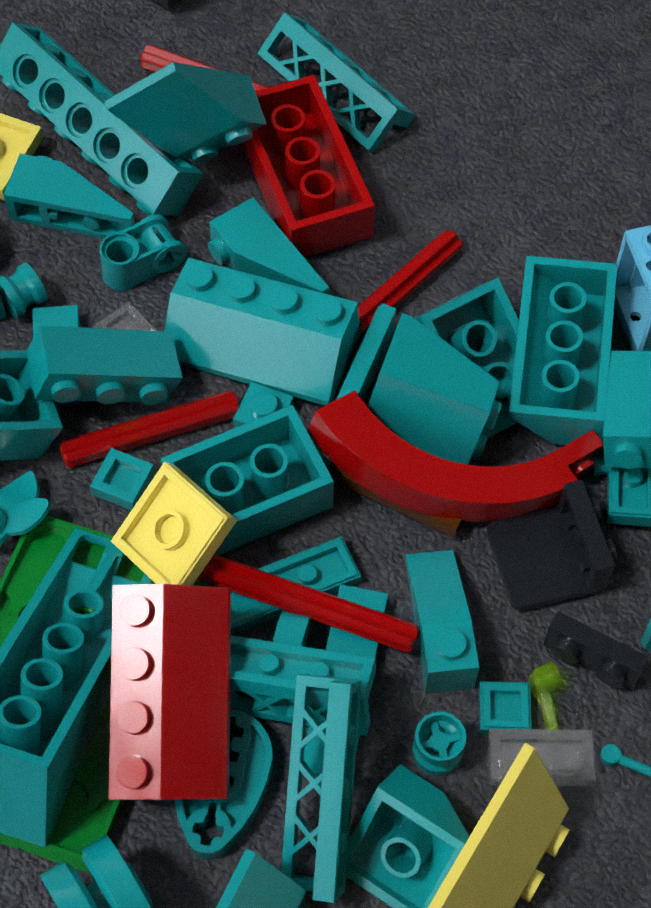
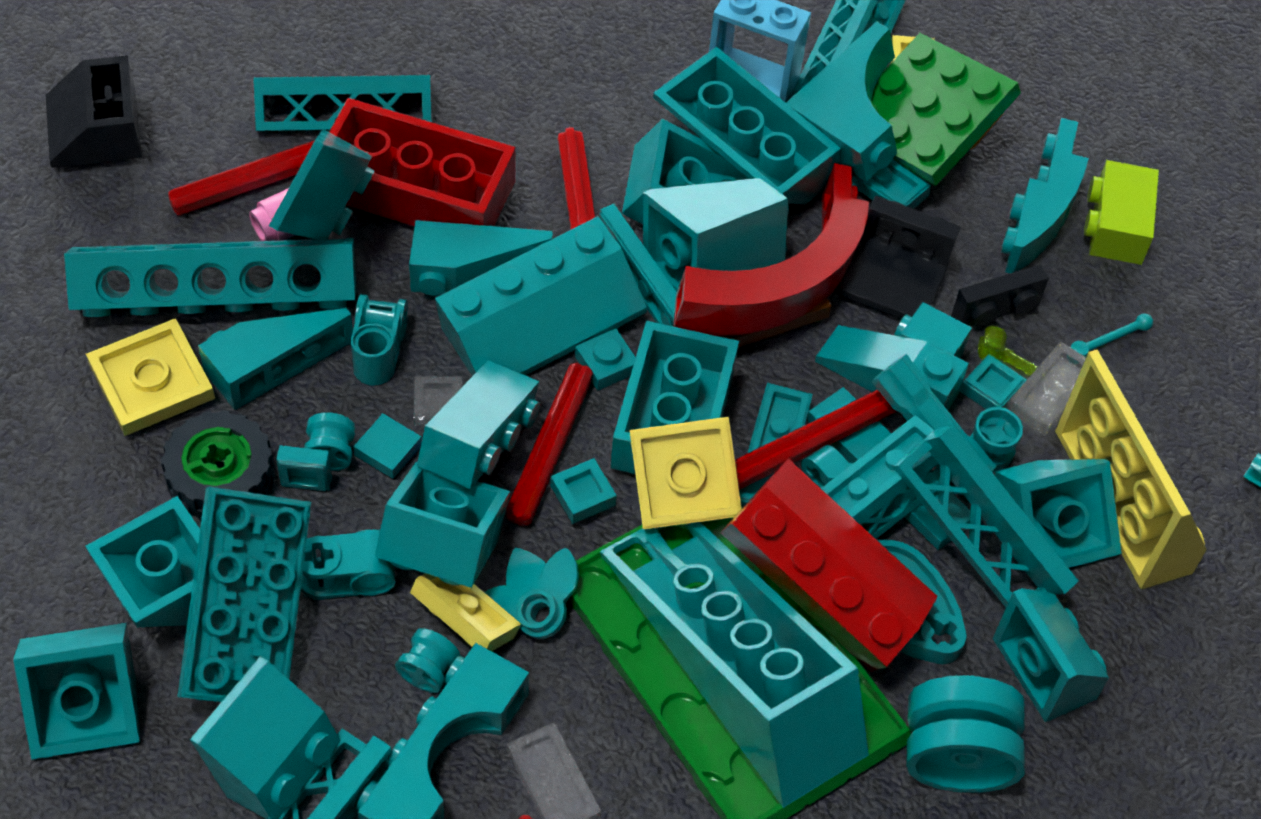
camera: 55 degrees left, 5 degrees down
none -> teal axle [871,354,997,487]
none -> teal brick [894,302,972,358]

